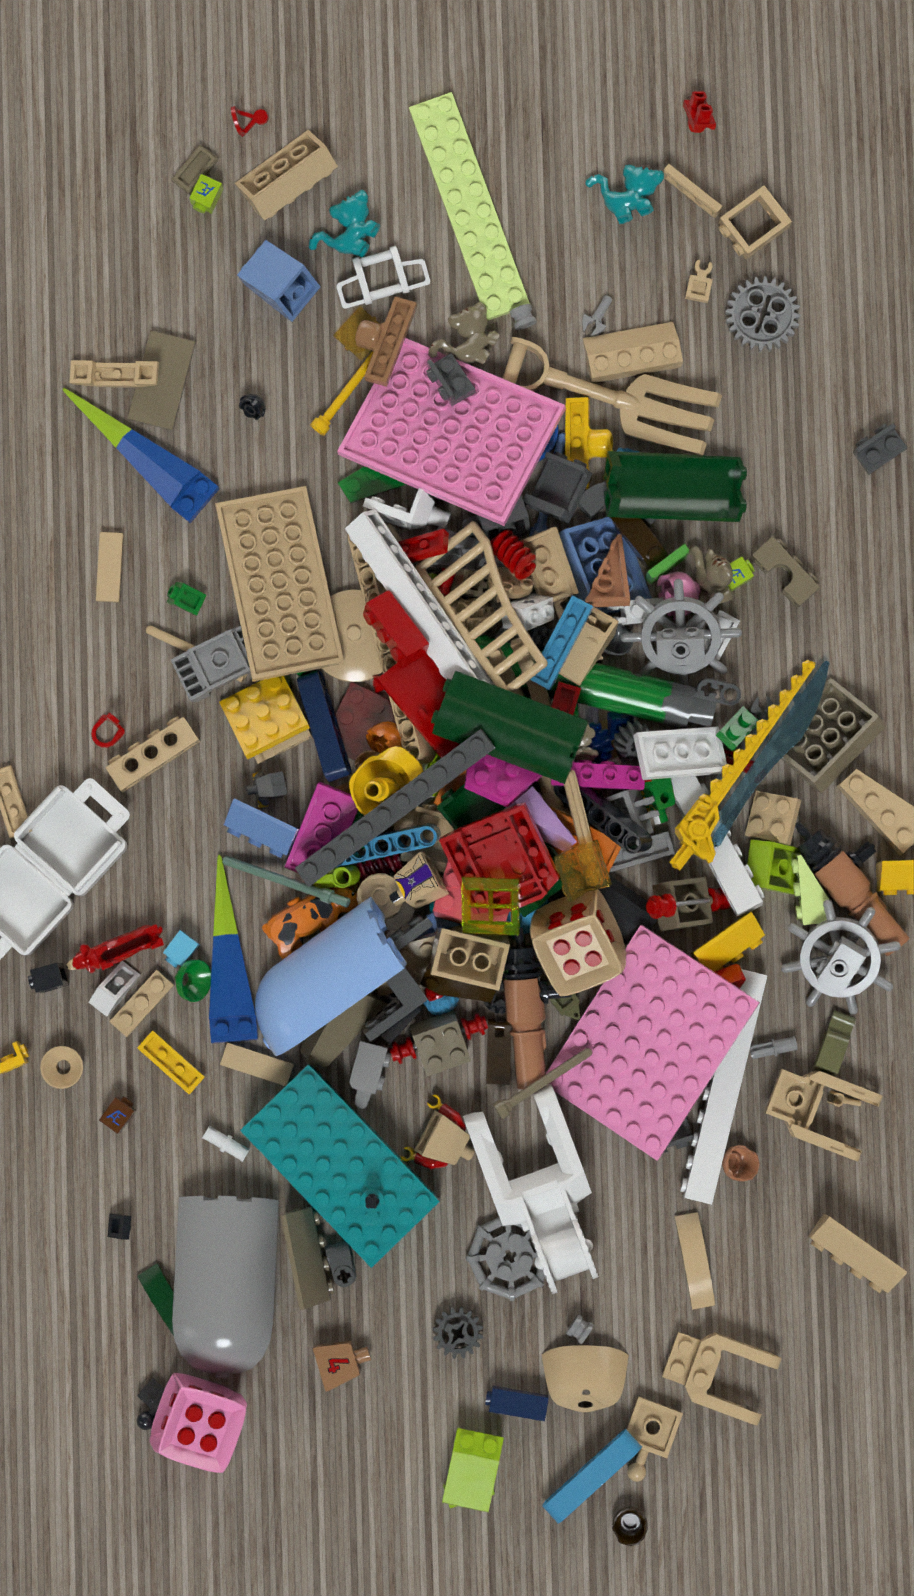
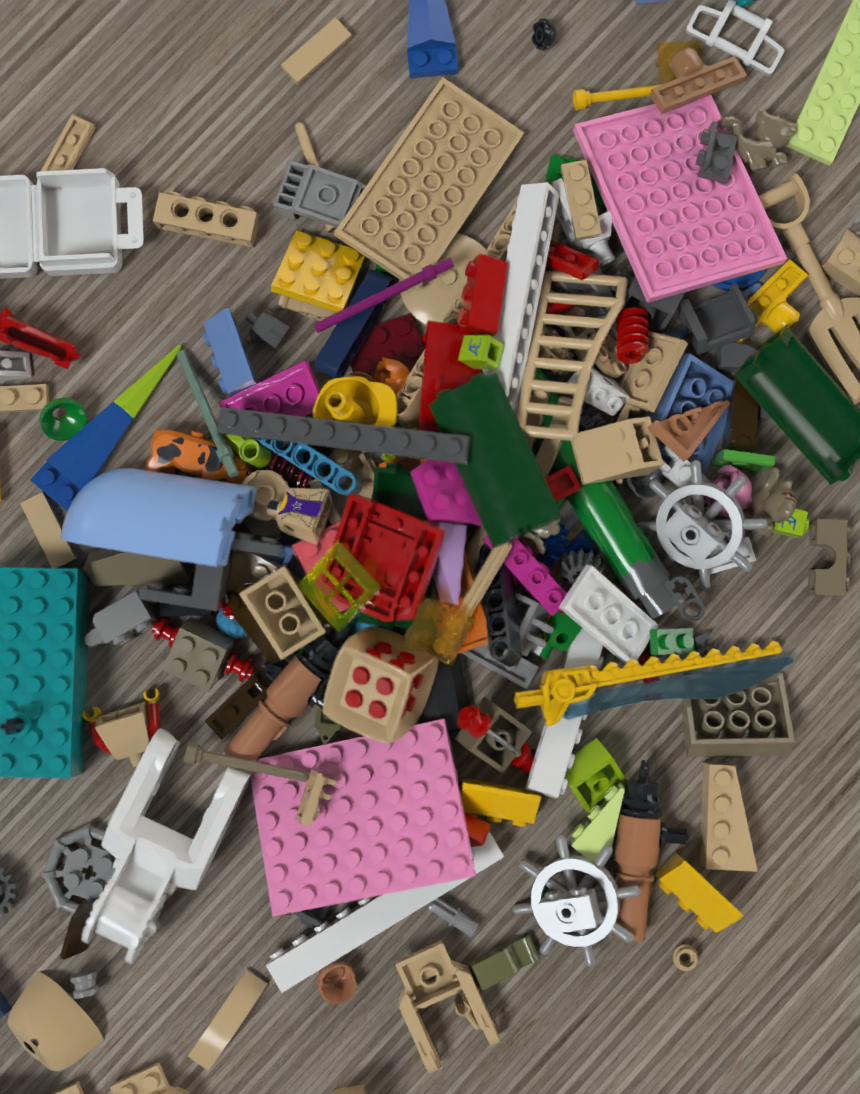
camera: 40 degrees right, 0 degrees up
red piece [91,712,125,748] -> none
medium azure brick [163,930,200,968] -> none
green bracket [167,582,207,616] -> none
light grey wheel [510,304,537,330] -> none
dark azure plate [530,595,594,690] -> none
tan plate [745,791,801,845] -> none
none -> dark brown slope [60,903,93,960]
none -> tan plate [295,769,336,826]
none -> magenta bar [313,257,455,333]
none -> lime brick [458,335,504,370]
none -> tan plate [561,160,602,241]

